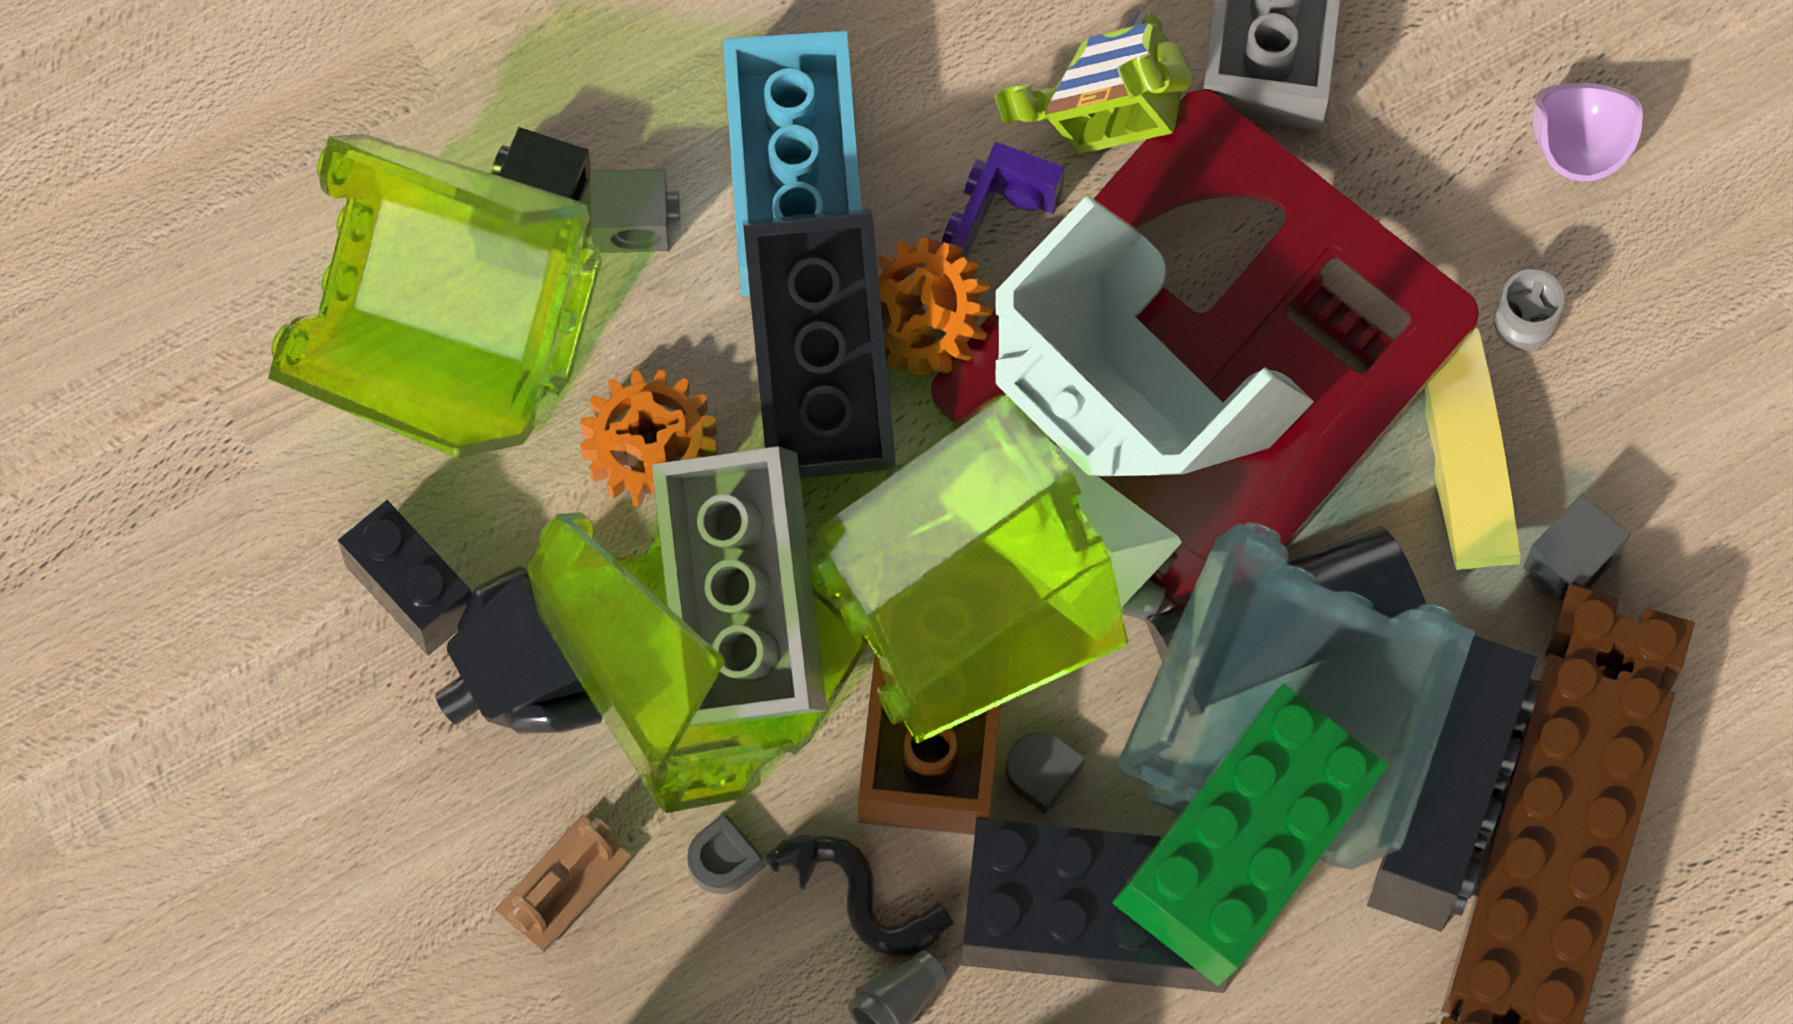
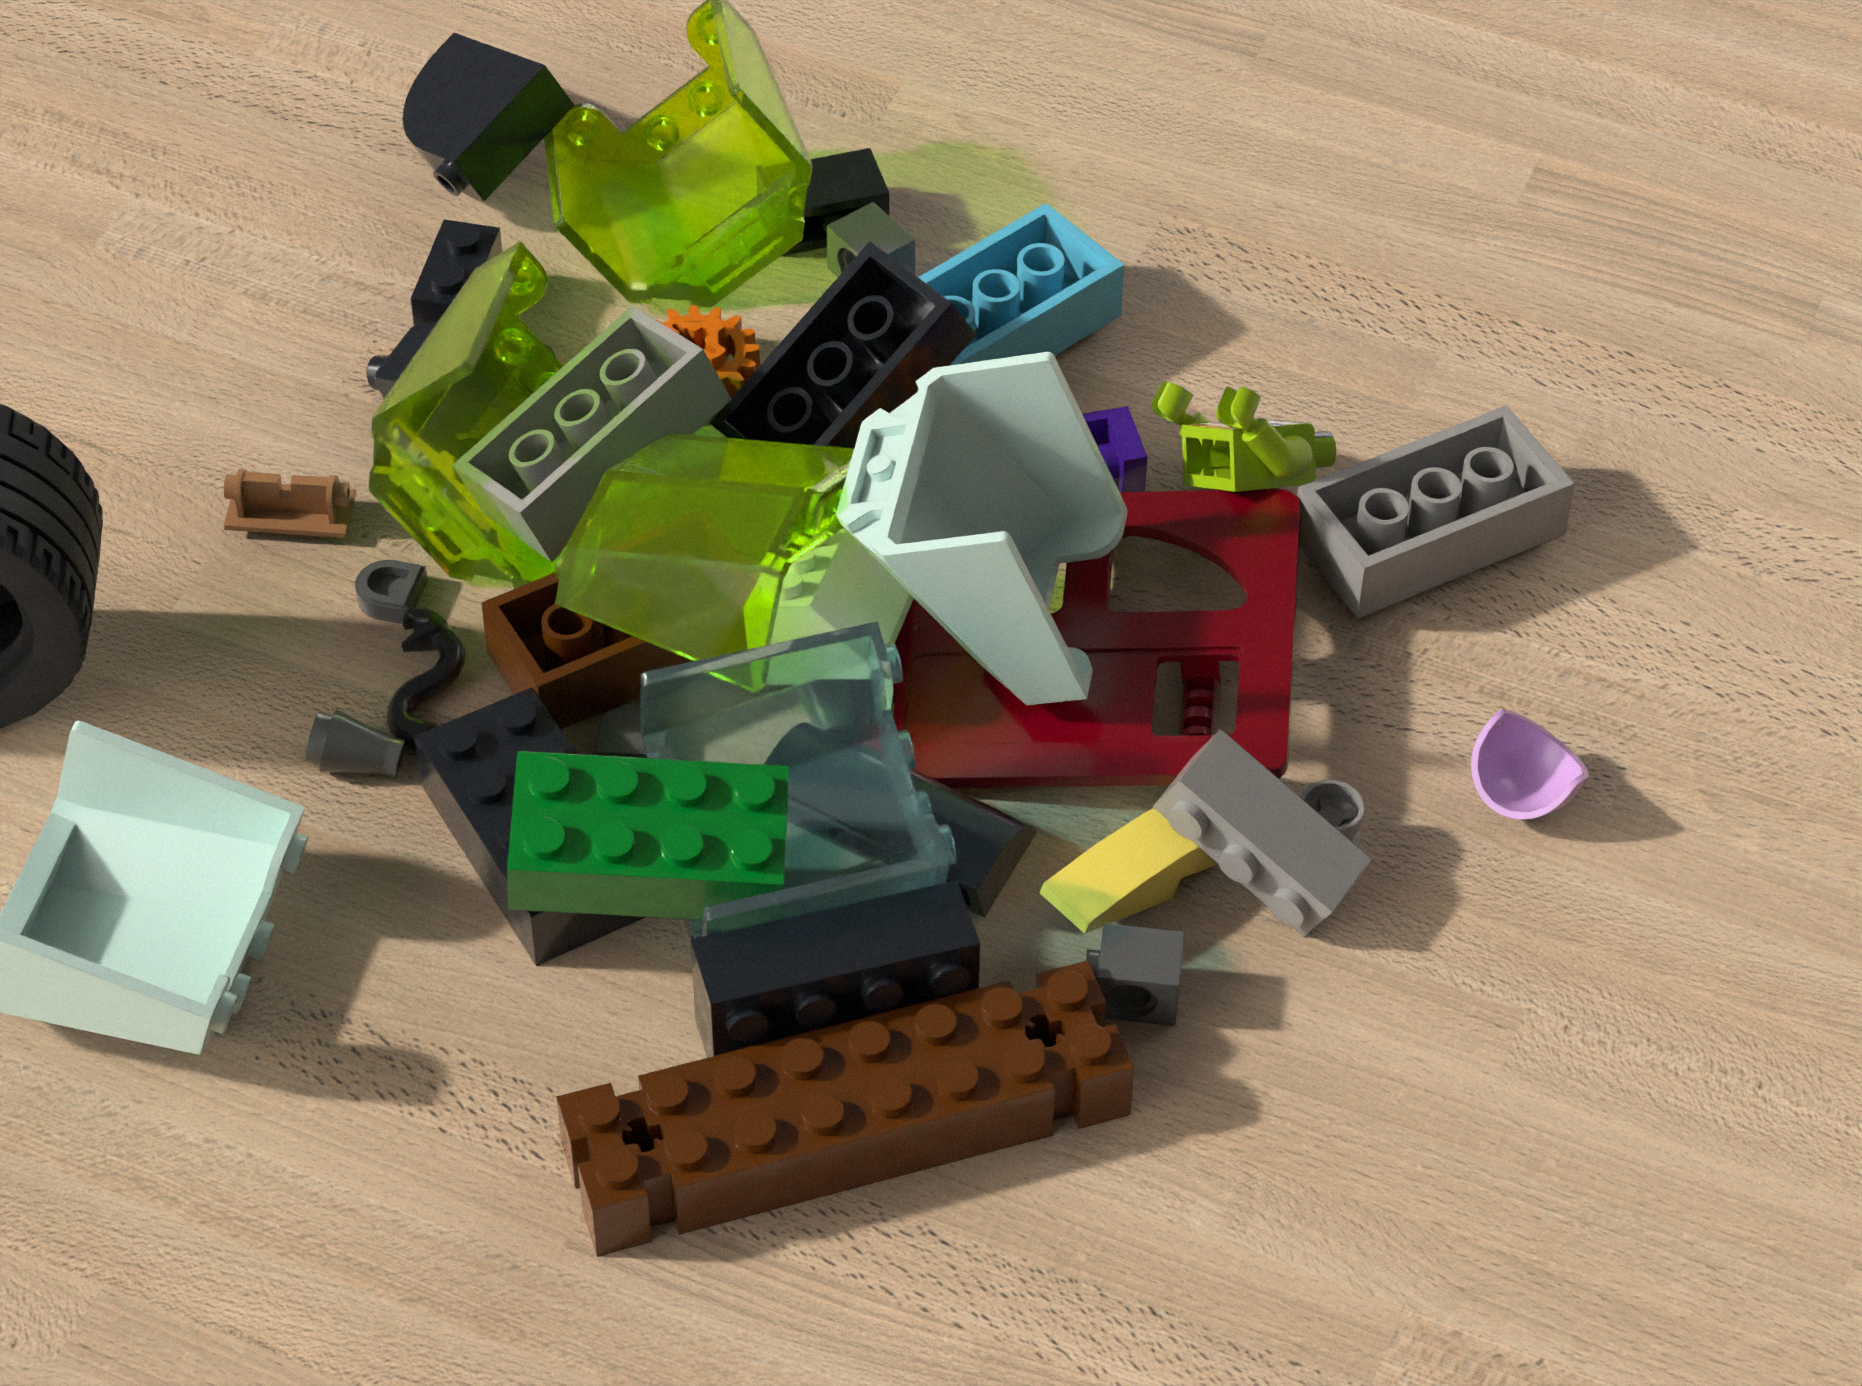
camera: 55 degrees right, 20 degrees down
none -> black brick [402,33,575,202]
none -> light grey brick [1153,729,1372,937]

